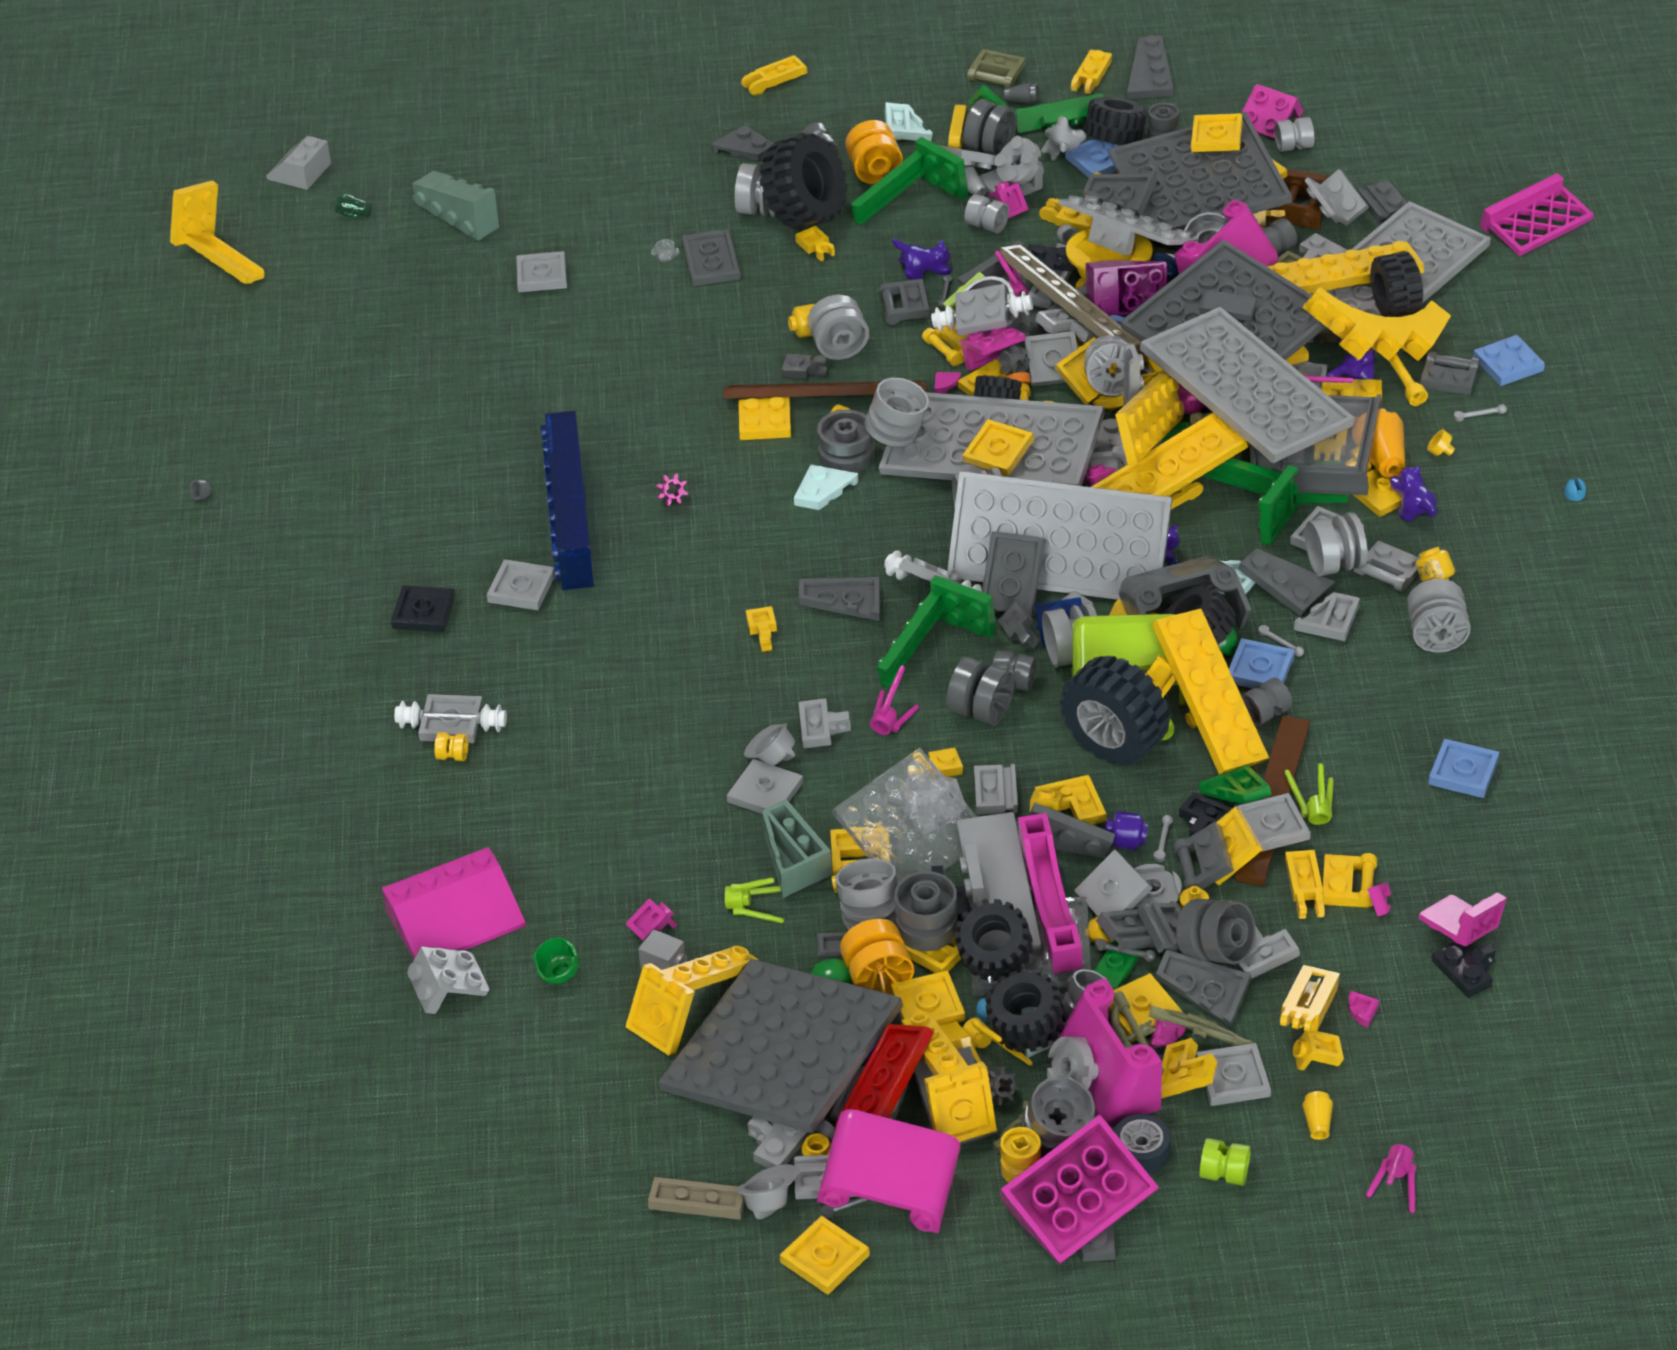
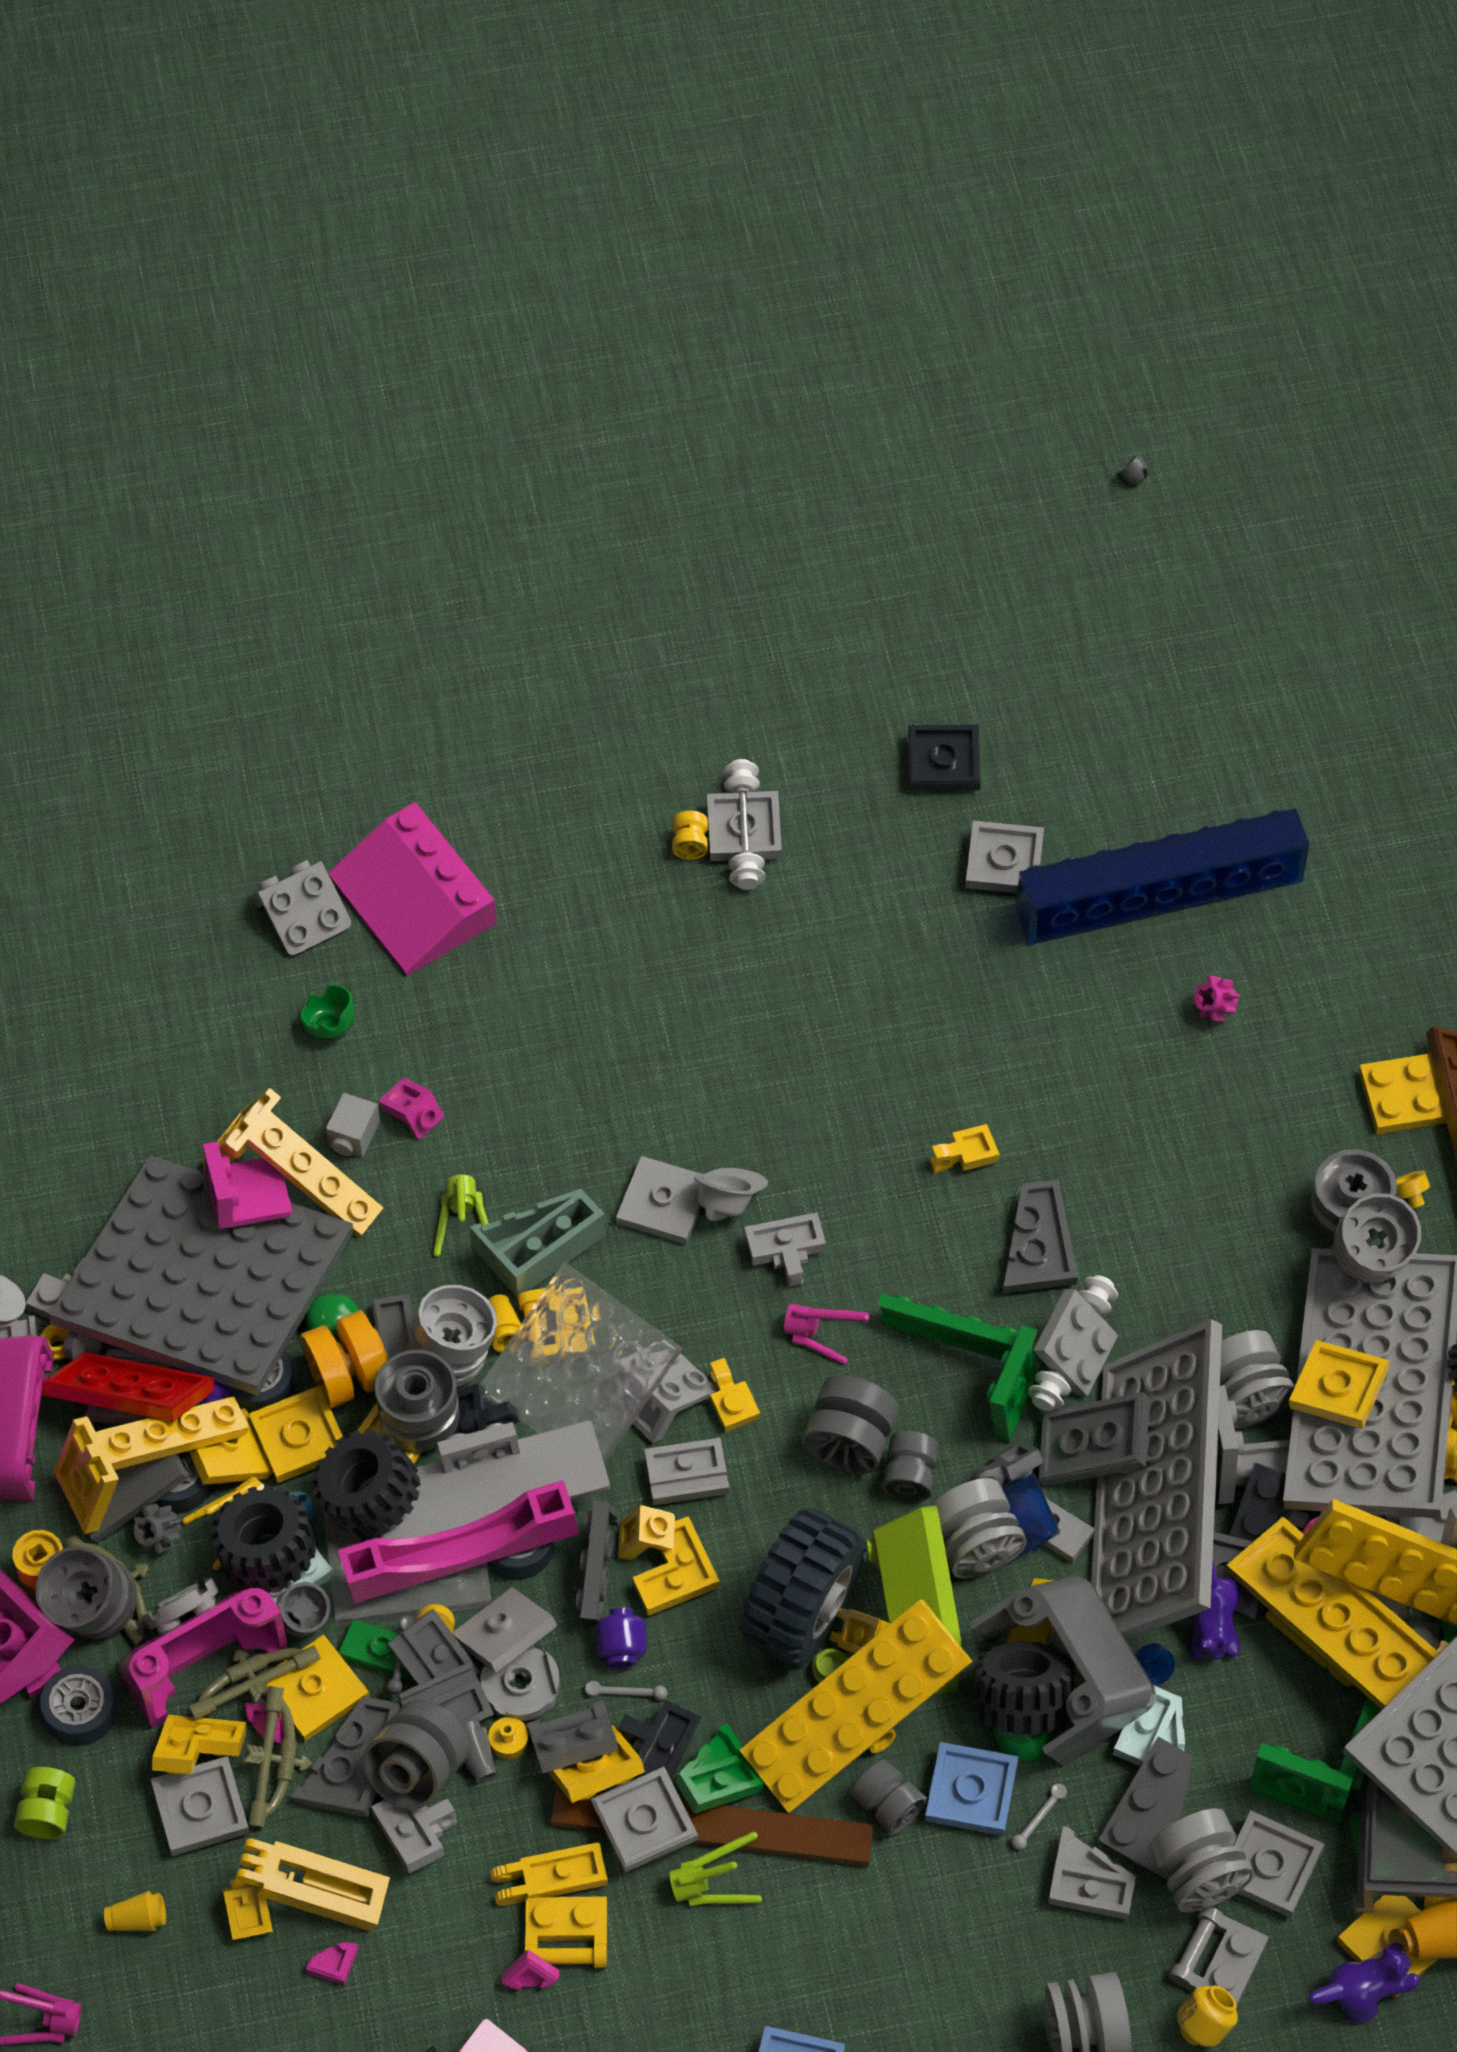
camera: 80 degrees right, 15 degrees up
light aqua wing [794,465,858,510] -> none
none -> dark pink bracket [203,1141,292,1229]

